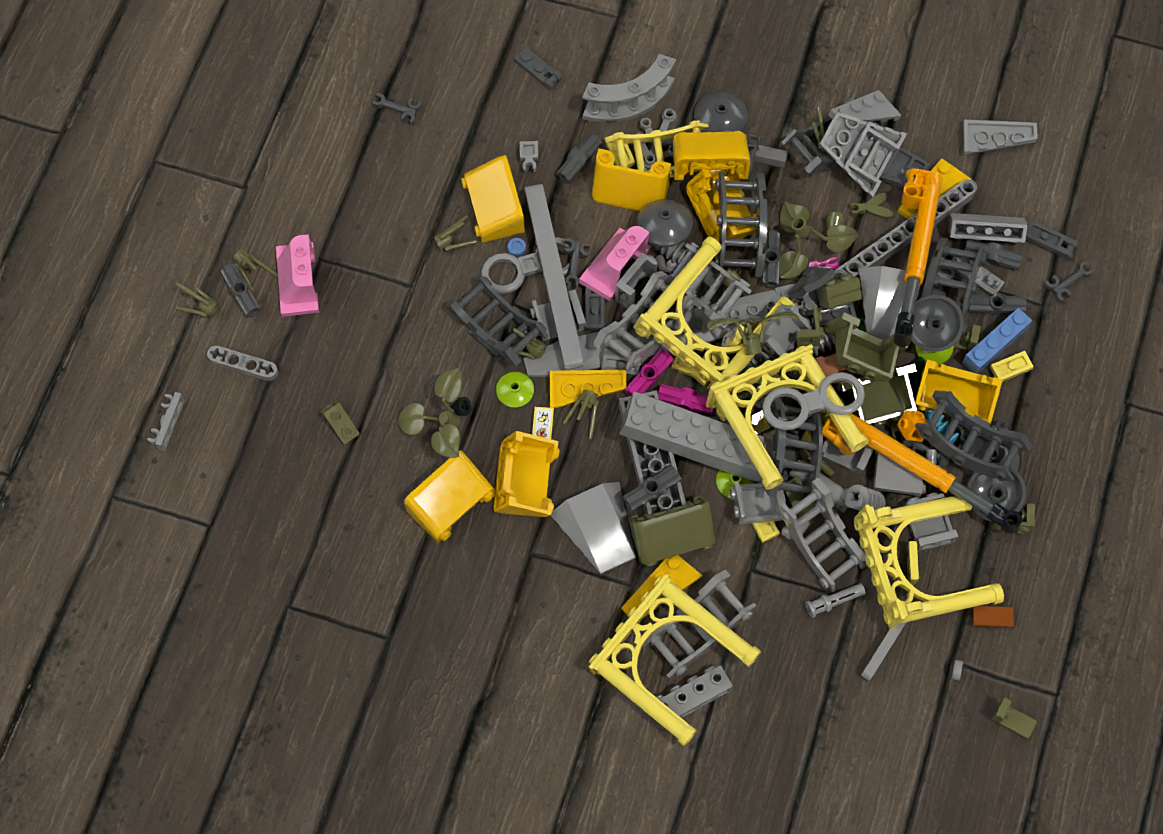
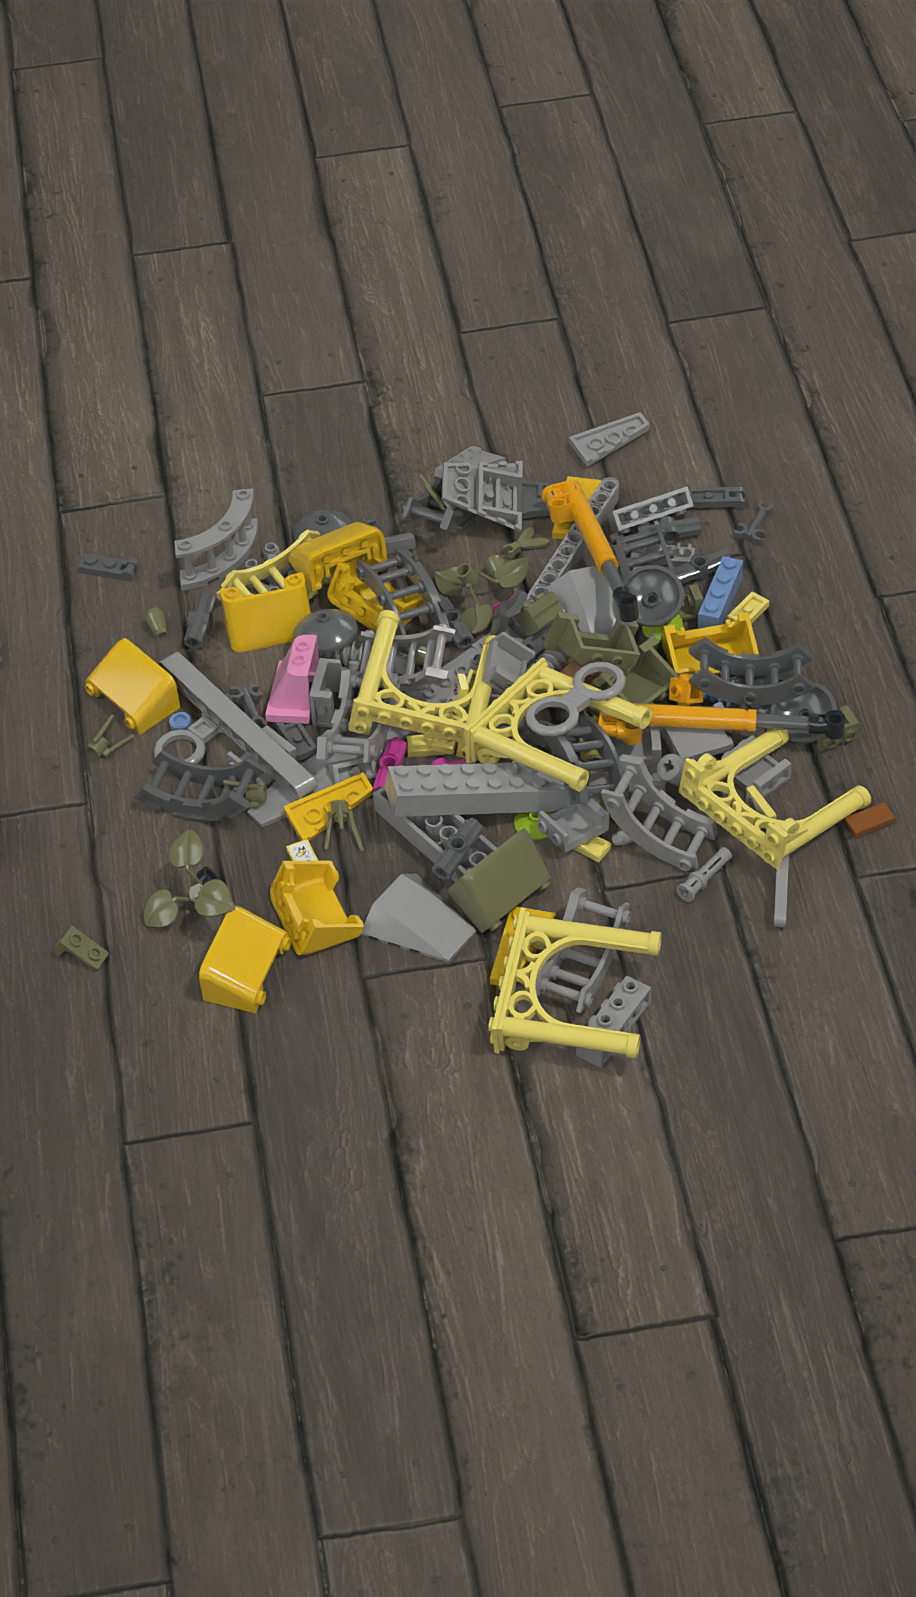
camera: 25 degrees left, 20 degrees down
lime dish [496,372,534,408] -> none
light grey plate [520,141,538,172] -> none
olive plant [707,312,800,355] -> none
olive bracket [796,304,824,348] -> none
light grey tile [952,660,963,681] -> none
none -> olive cone [145,608,168,640]

